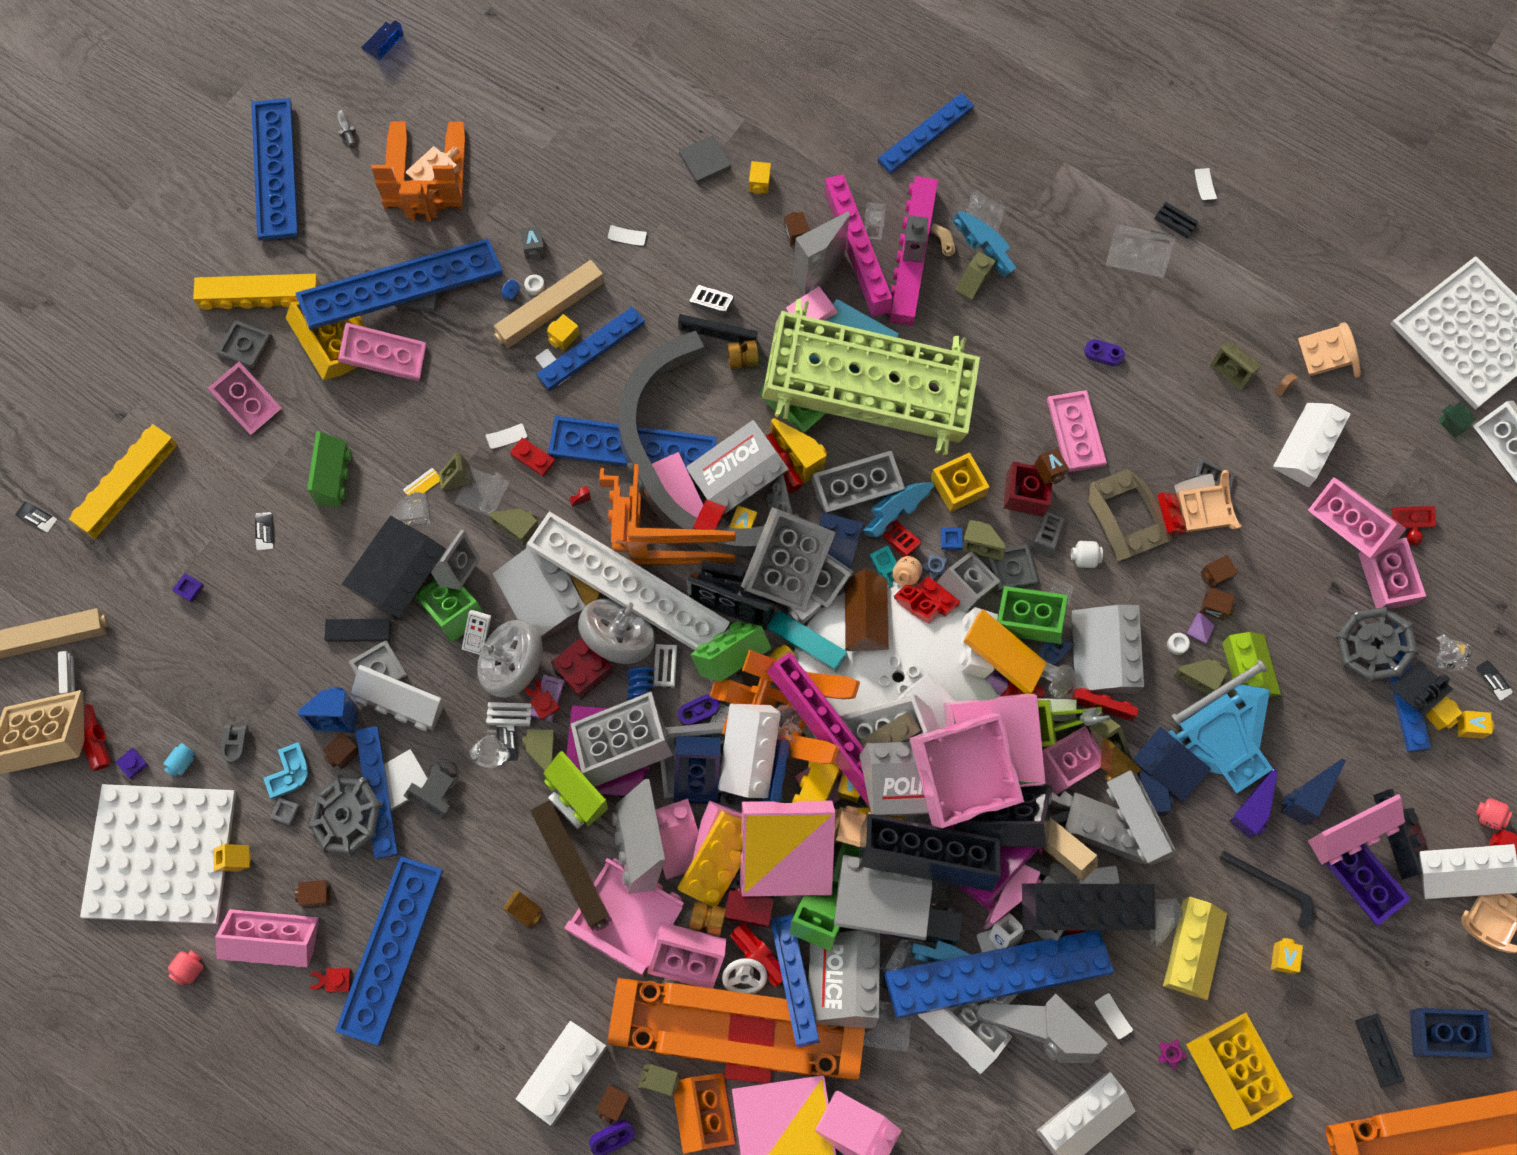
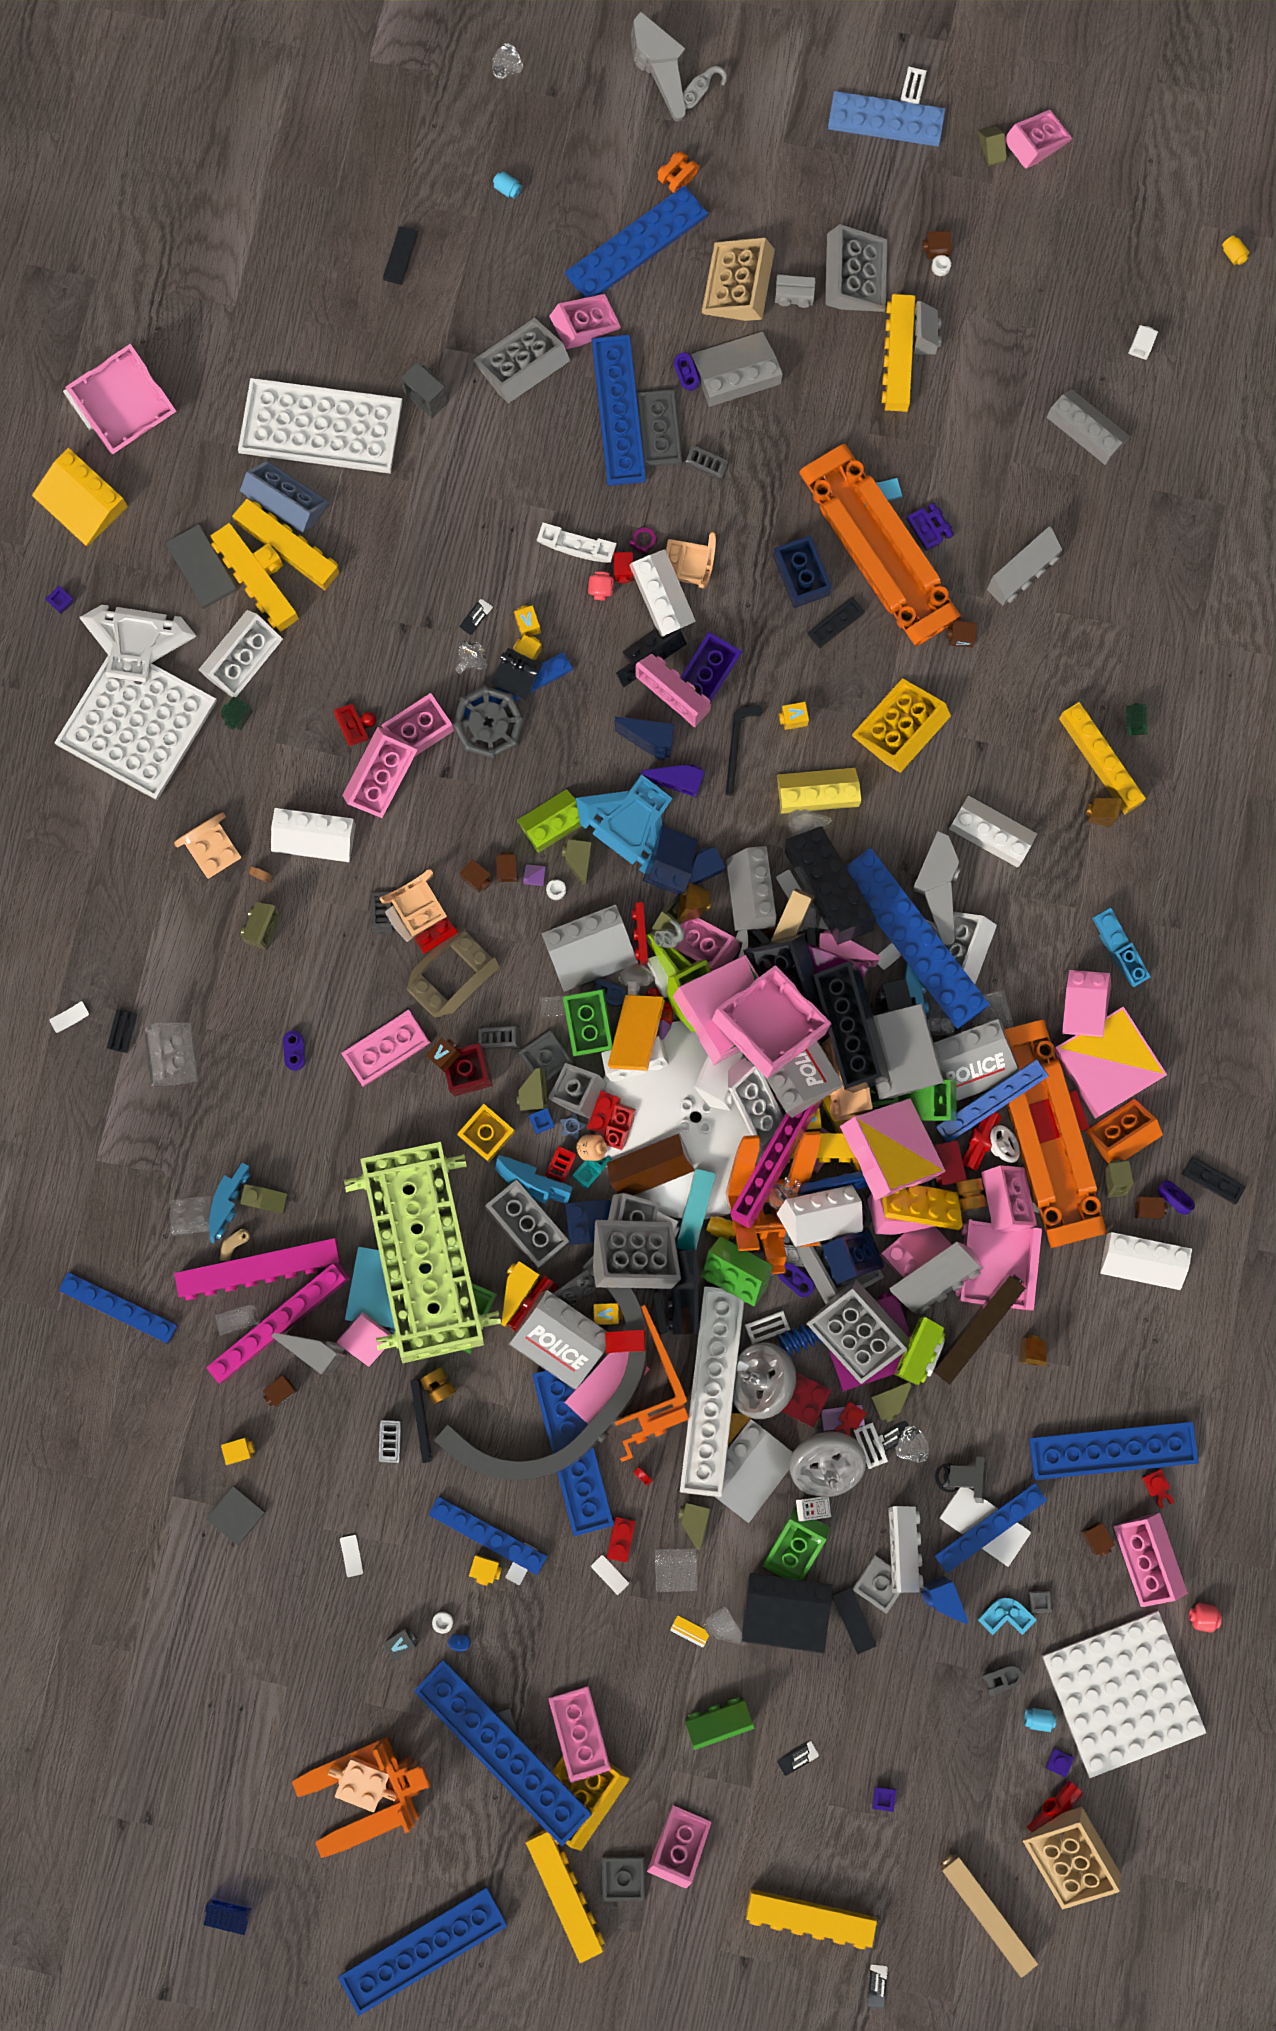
camera: 110 degrees left, 10 degrees up
white tile [58,651,75,694] -> none
yellow brick [214,844,251,872] -> none
dark grey plate [308,775,382,857] -> none
reddish brown brick [323,732,359,770] -> none
flat silver piece [337,110,356,147] -> none
light grey slope [431,530,480,590] -> none
olive slope [439,452,473,491] -> none
tan brick [494,260,604,349] -> none
dark tan plate [859,711,920,748] -> none
dark grey torso [903,216,928,262] -> none
white brick [989,913,1025,949] -> none
white head [1071,541,1103,568] -> none
white sticker [1095,993,1133,1039] -> none
light grey slope [1107,770,1179,865] -> none
magenta plate [1158,1039,1187,1070] -> none
light grey bar [1171,660,1267,726] -> none

